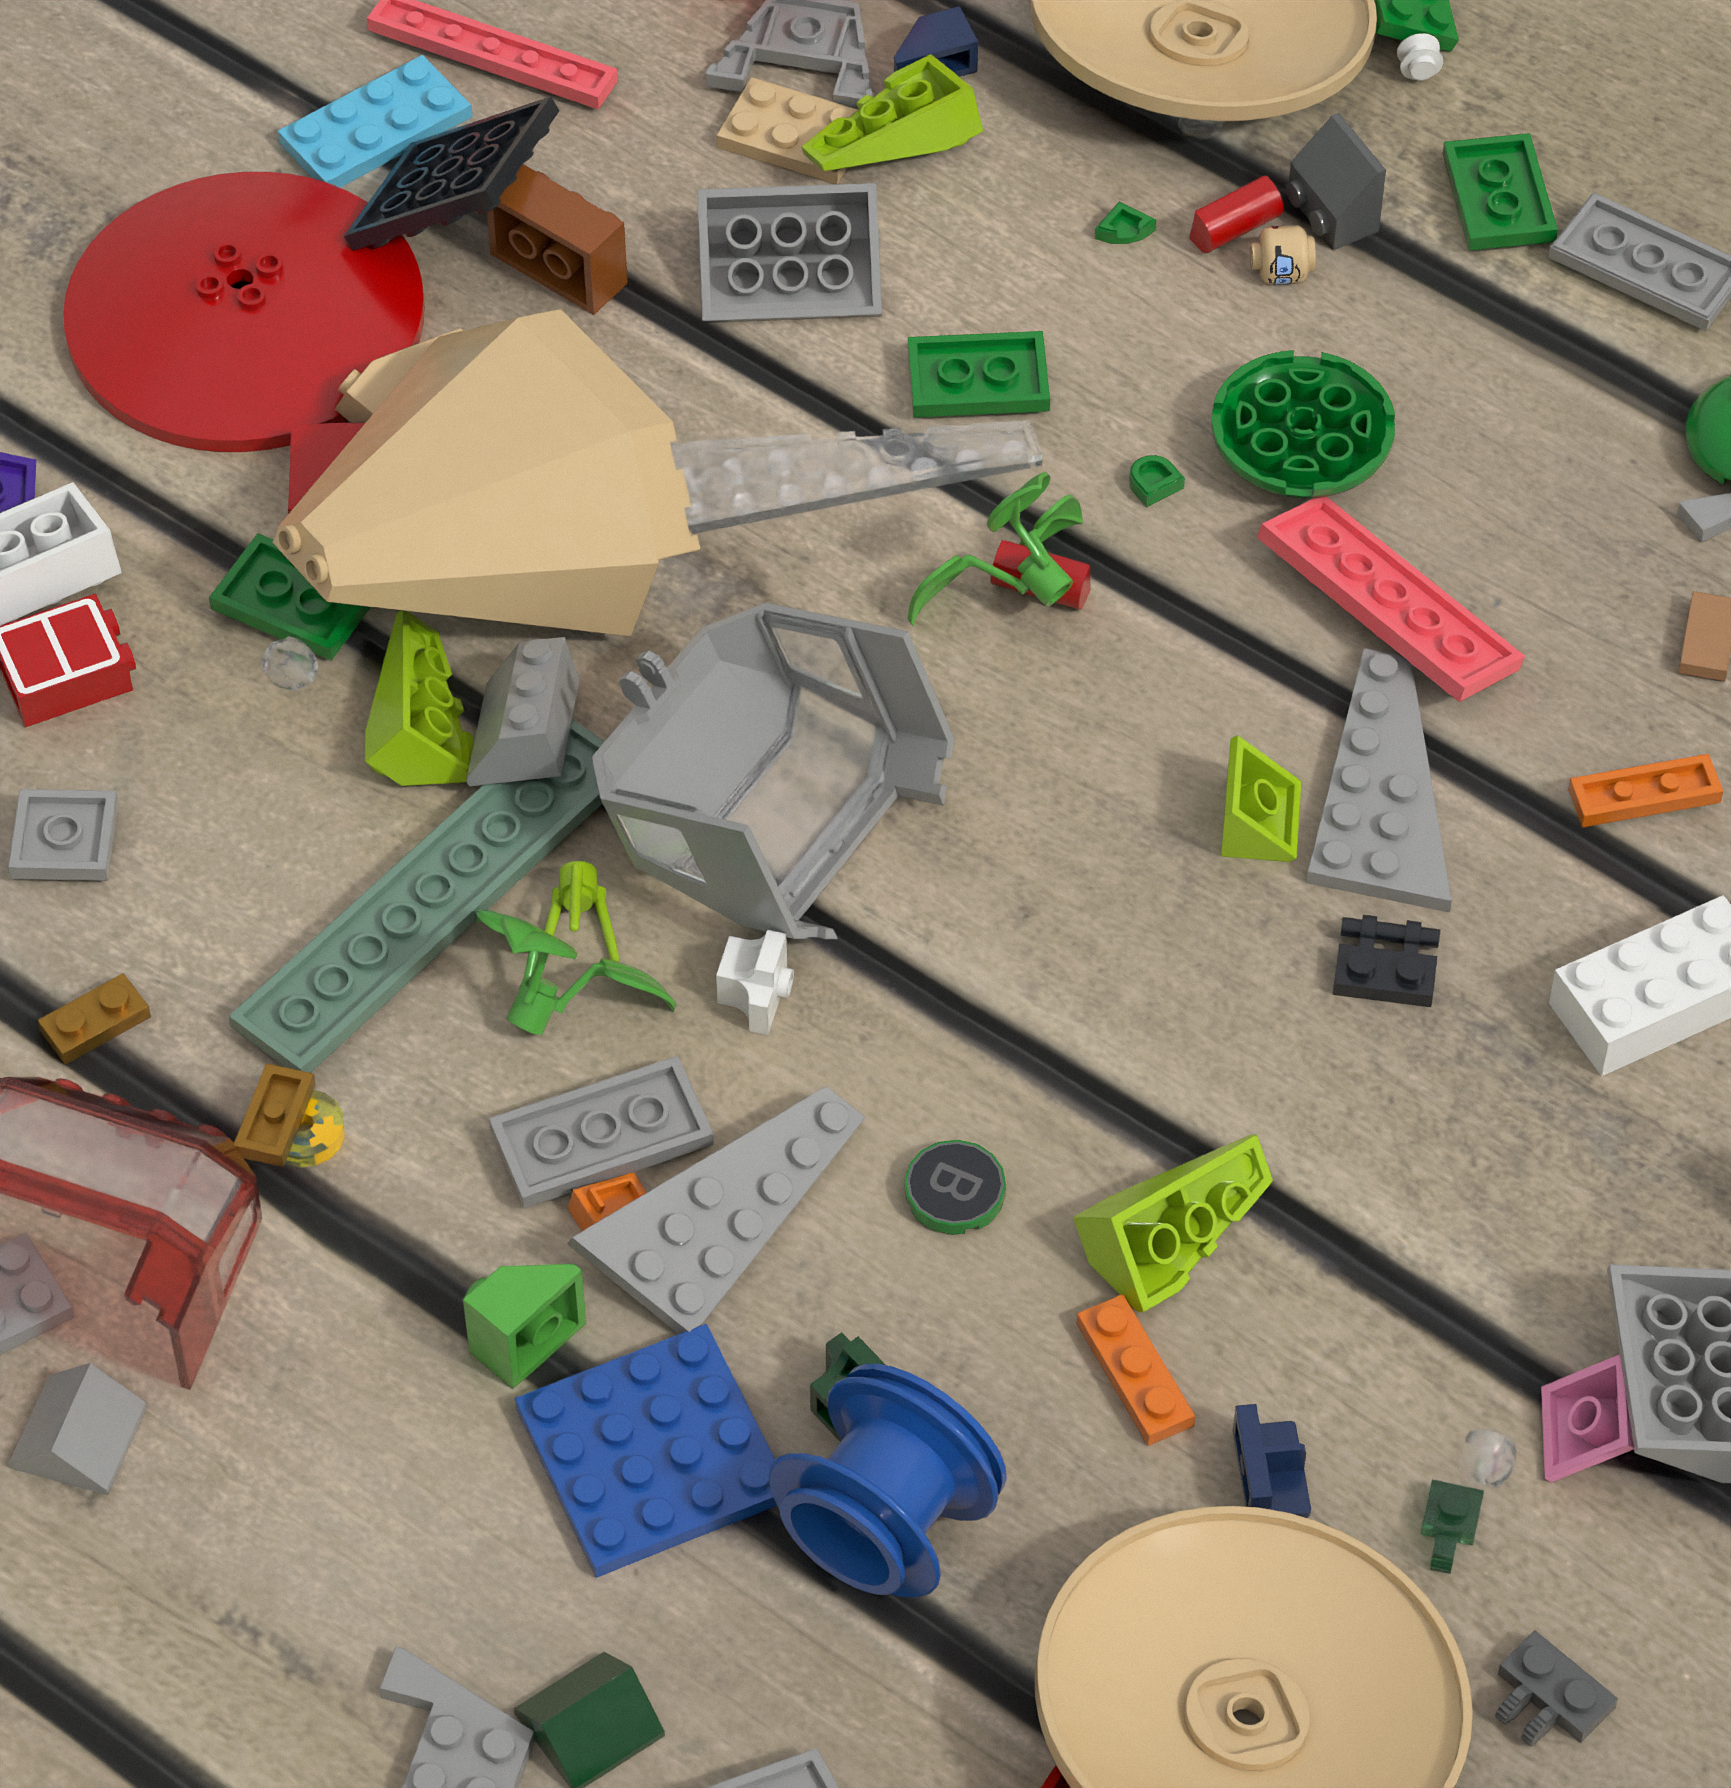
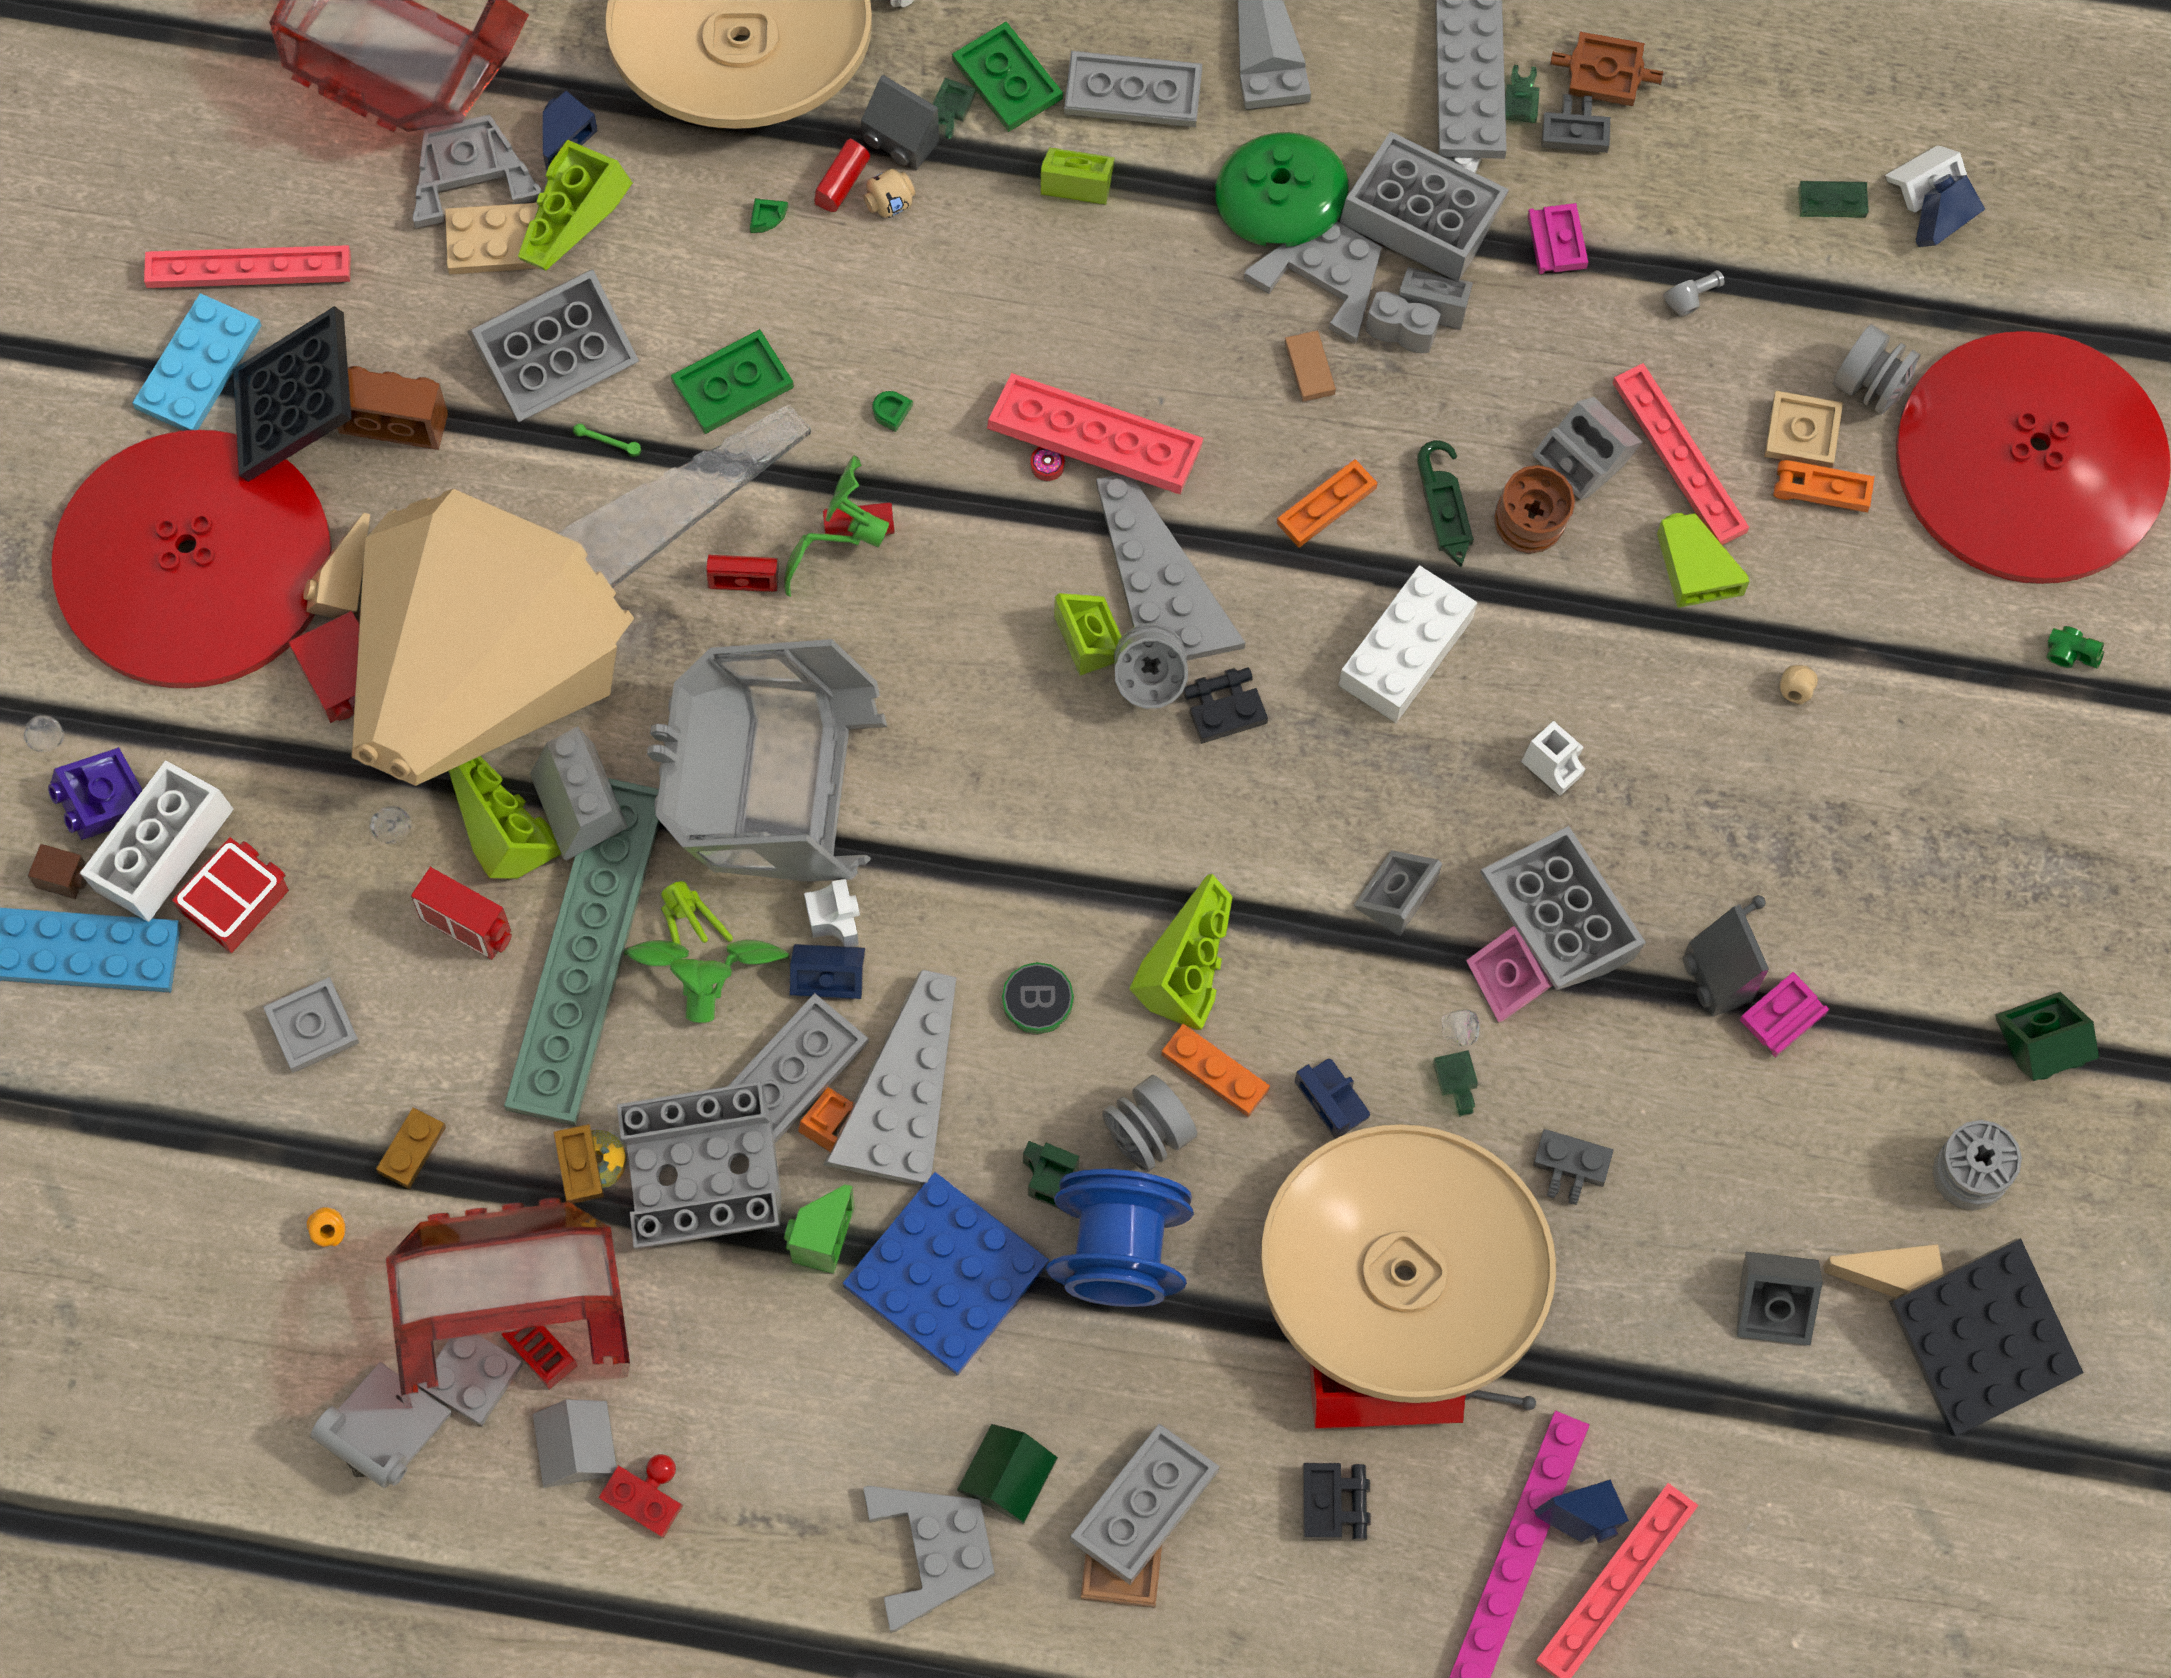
camera: 30 degrees left, 15 degrees up
green plate [209,533,371,661] -> none
green brick [1211,350,1395,498] -> none
none -> red brick [411,866,512,960]
none -> red slope [501,1310,578,1390]
none -> bright green hinge [573,423,641,457]
none -> red plate [599,1454,683,1538]
none -> light grey slope [617,1081,781,1249]
none -> red brick [706,554,779,592]
none -> dark blue panel [790,944,865,999]
none -> clear green plate [933,78,976,139]
none -> tile [1030,447,1065,481]
none -> lime slope [1041,147,1115,205]
none -> light grey wheel [1102,1075,1197,1173]
none -> light grey wheel [1114,623,1188,709]
none -> light grey slope [1354,850,1442,936]

